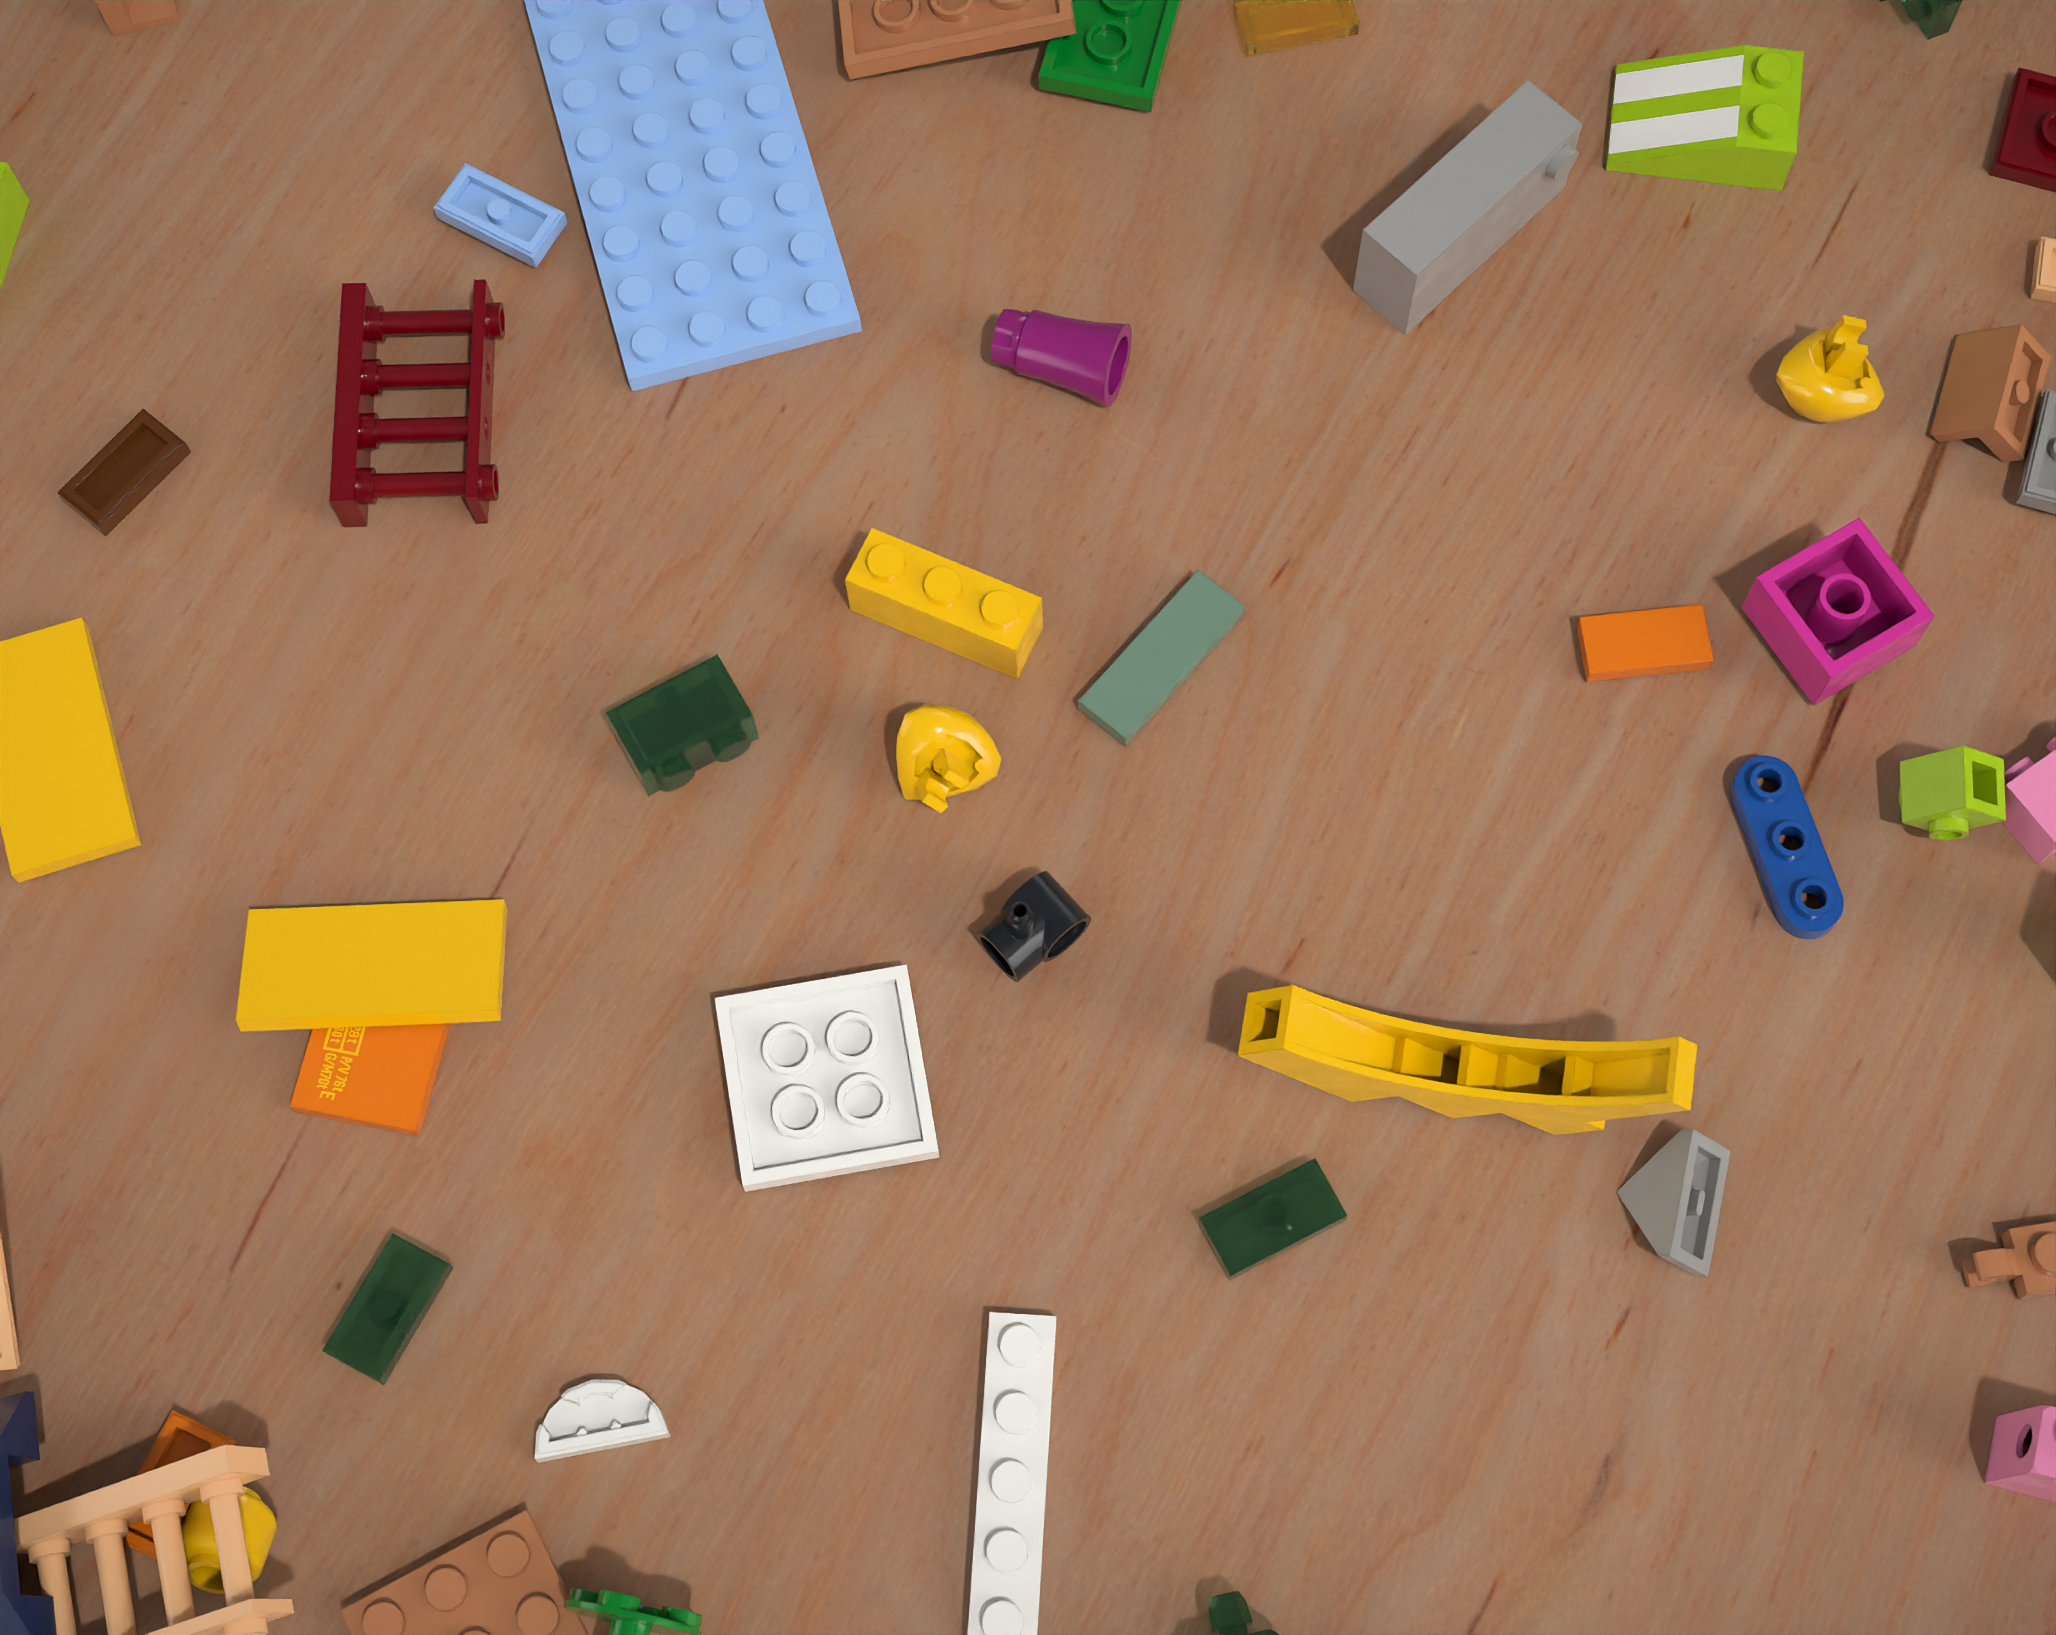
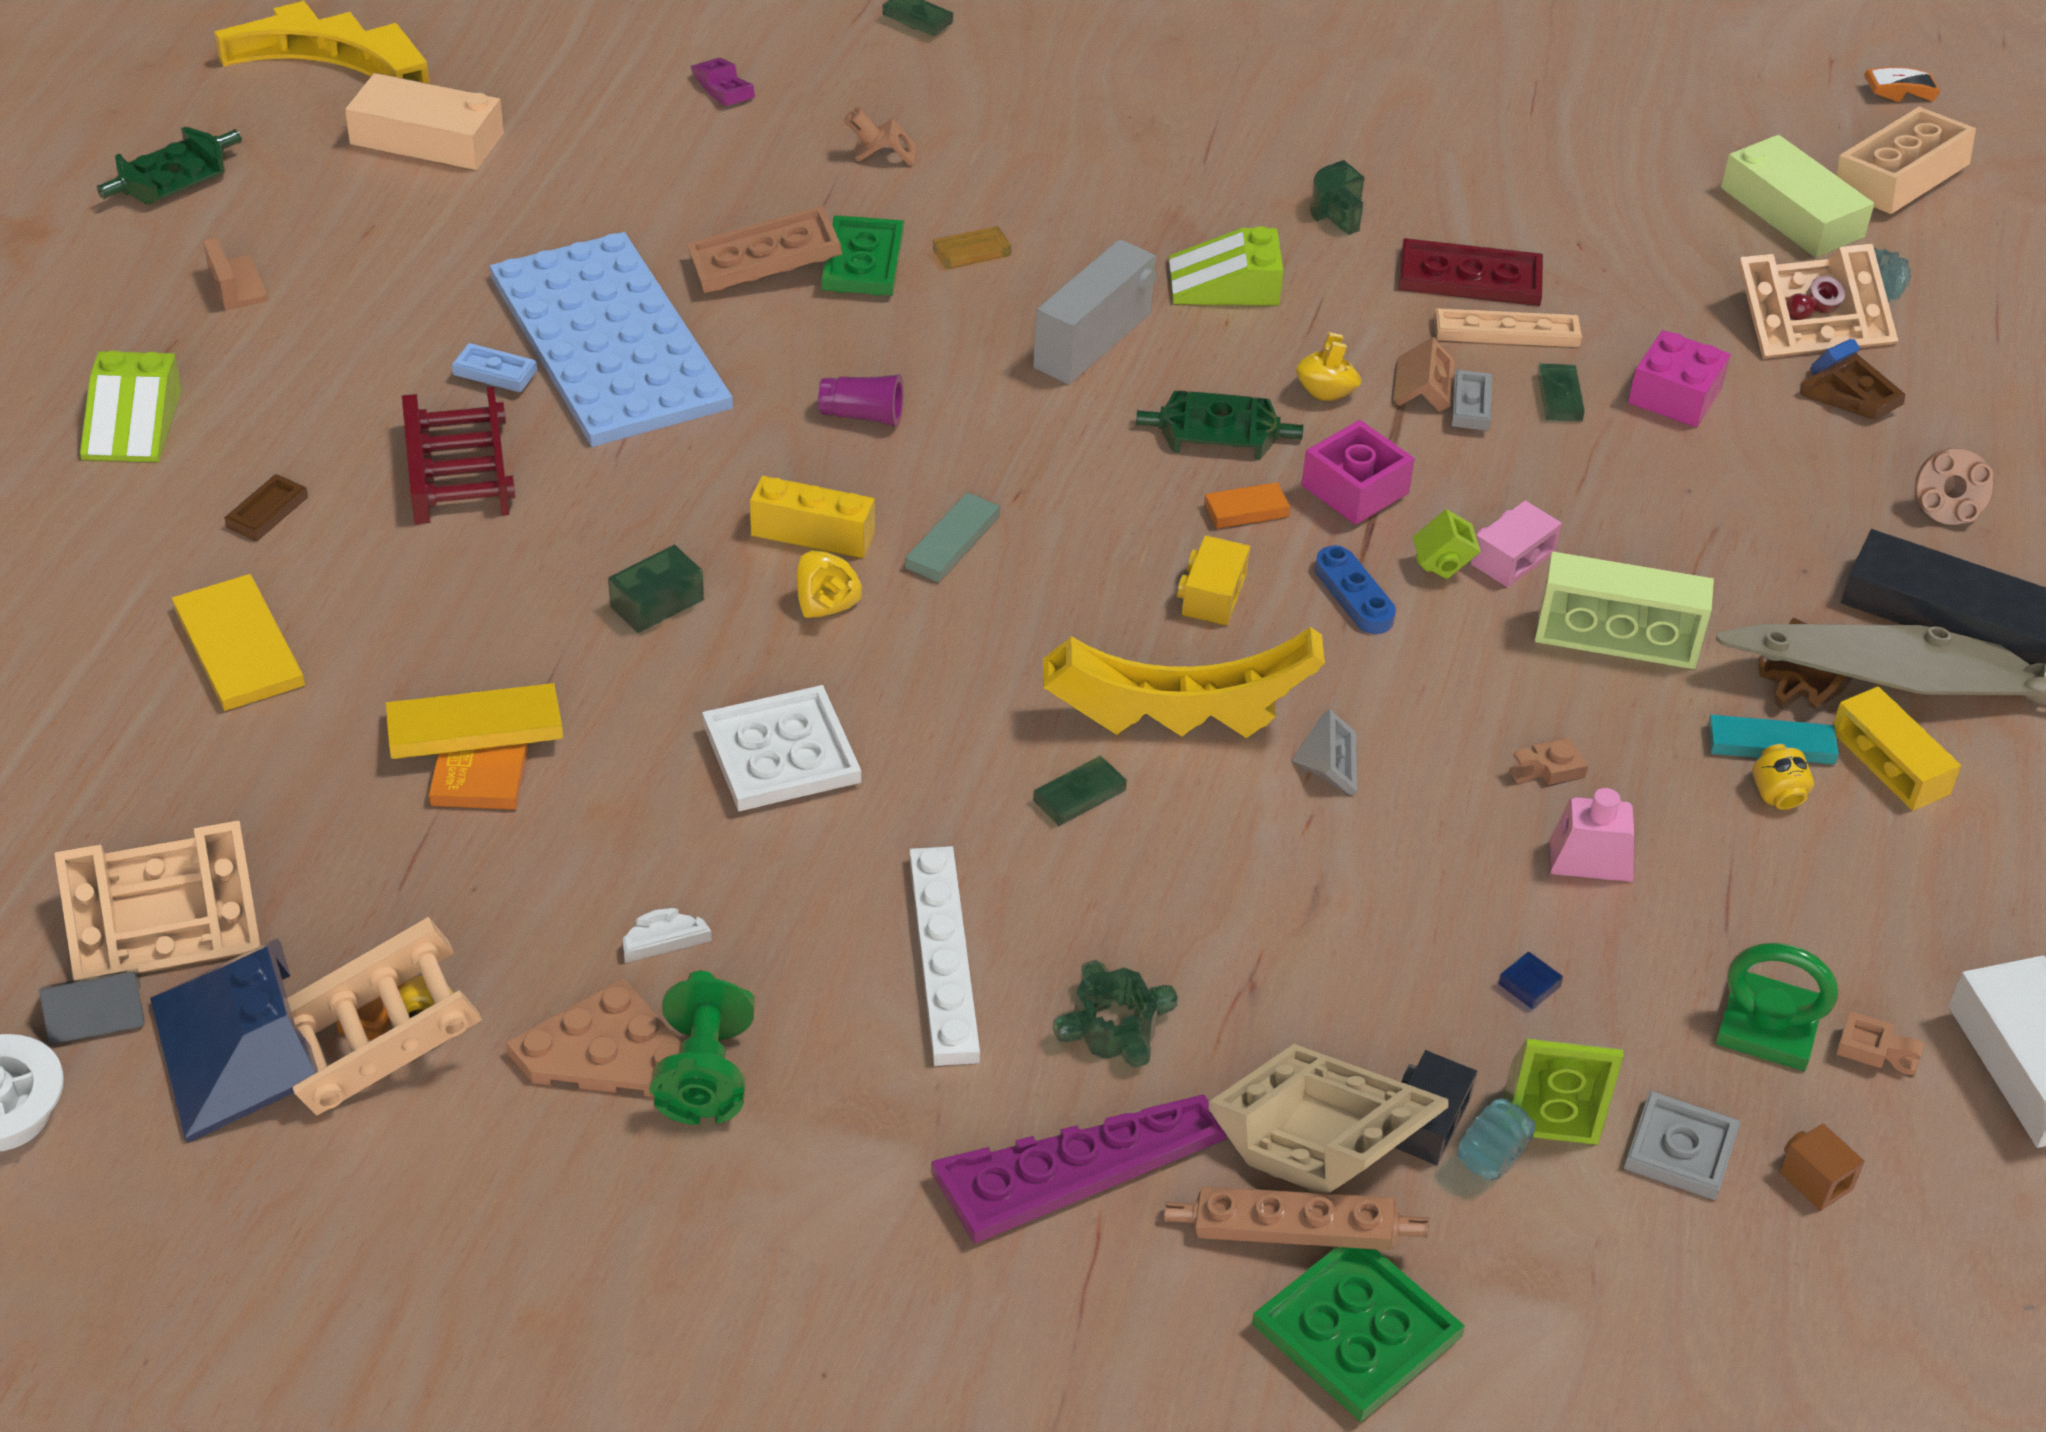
camera: 15 degrees left, 25 degrees down
clear green plate [322,1233,453,1386] -> none
black piece [976,871,1091,982] -> none
none -> dark green plate [1136,390,1304,460]
none -> yellow brick [1177,535,1251,626]

